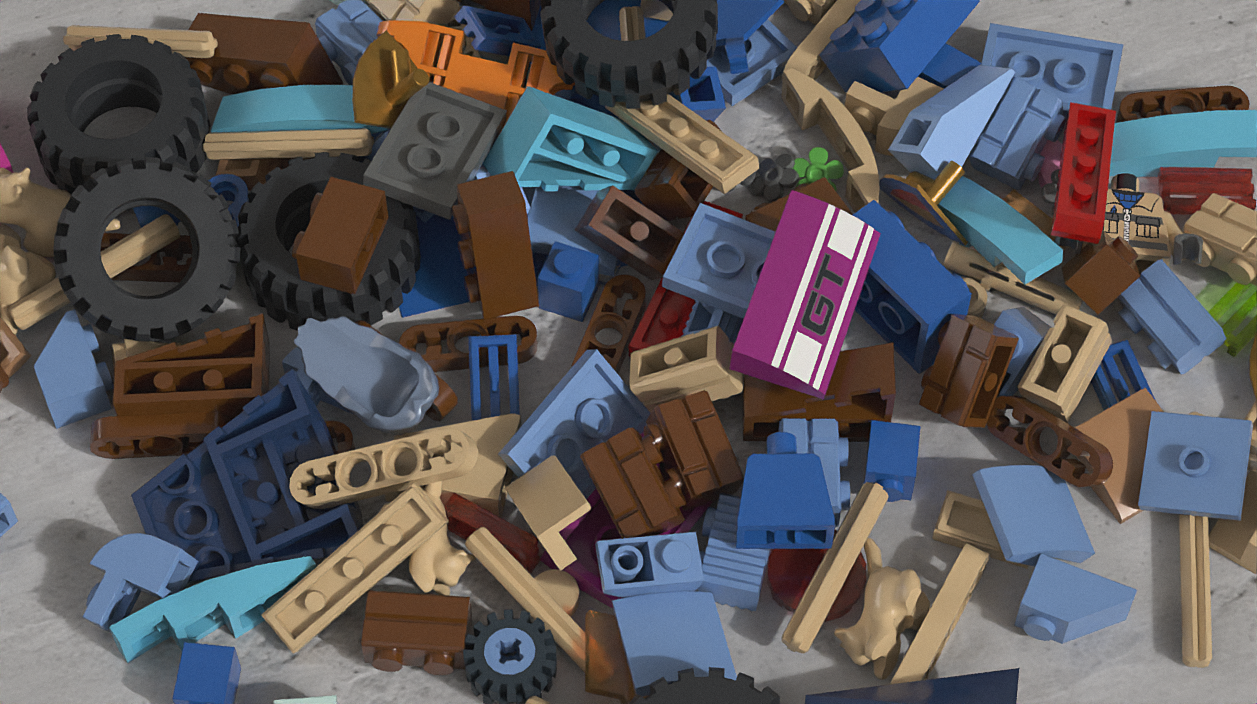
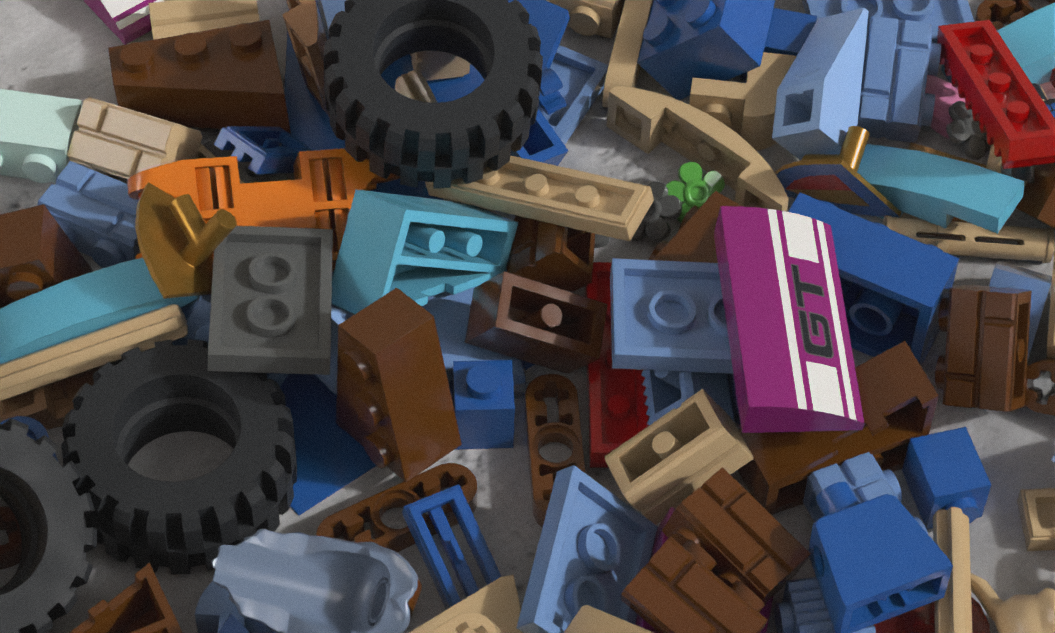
camera: 25 degrees left, 5 degrees down
reddish brown brick [292,176,389,294] -> none

